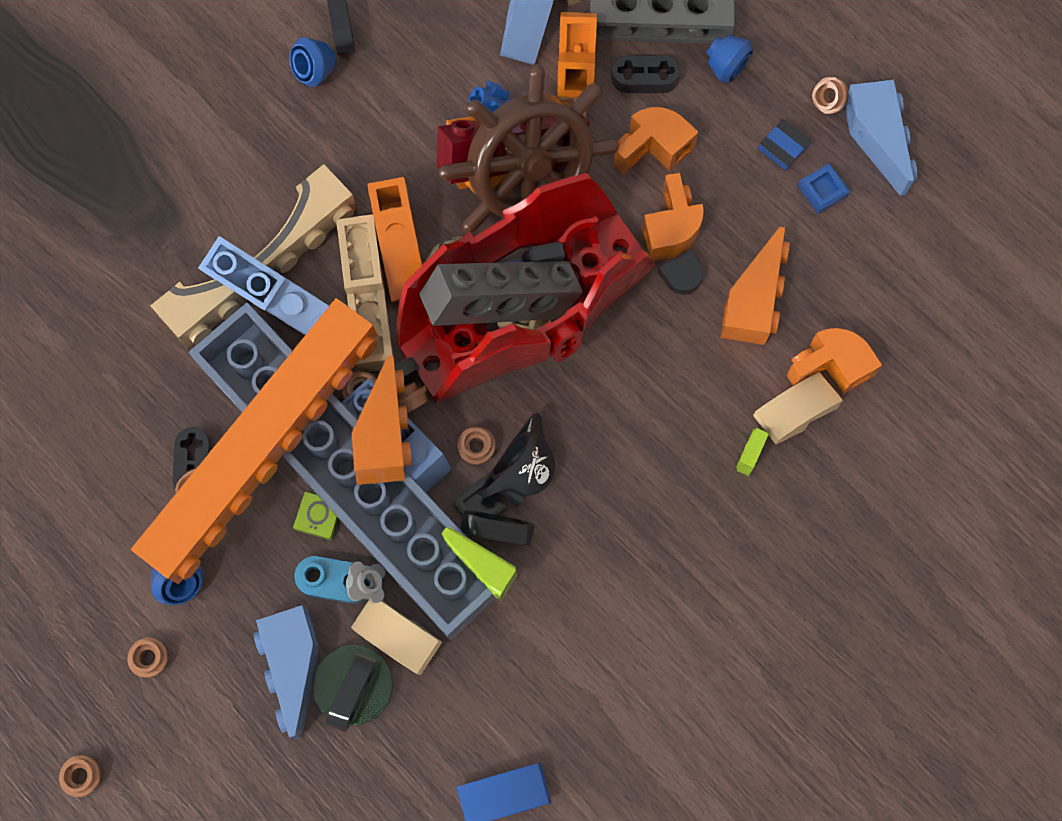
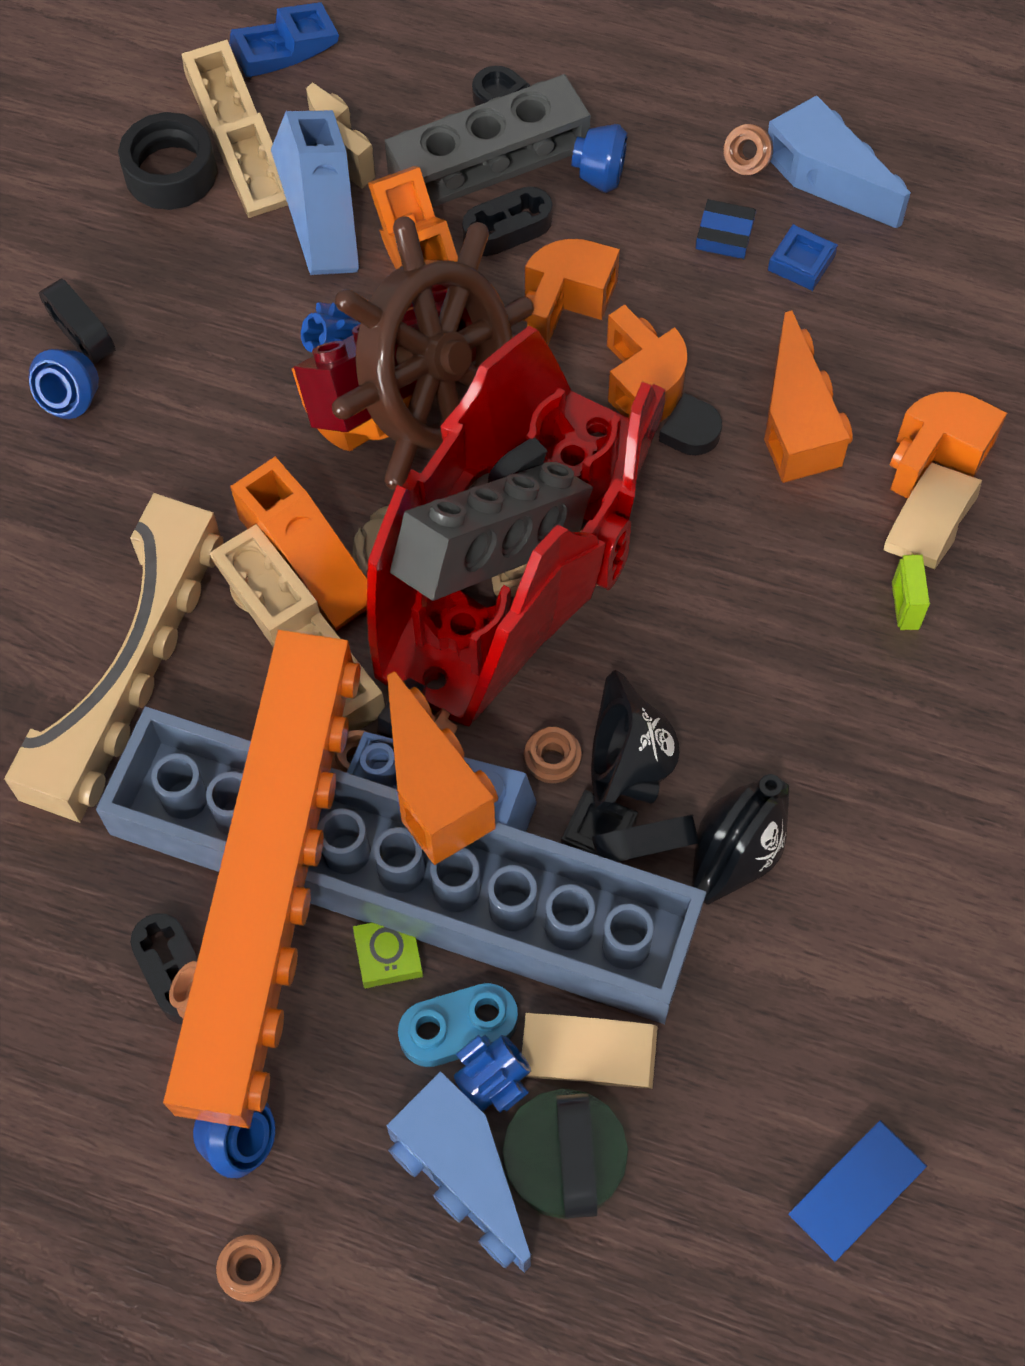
camera: 30 degrees left, 10 degrees down
light blue slope [198,236,329,335] -> none
light grey plate [346,561,385,603] -> none
lime slope [442,527,517,601] -> none
none -> blue gear [454,1035,531,1113]
none -> black hat [692,774,789,905]

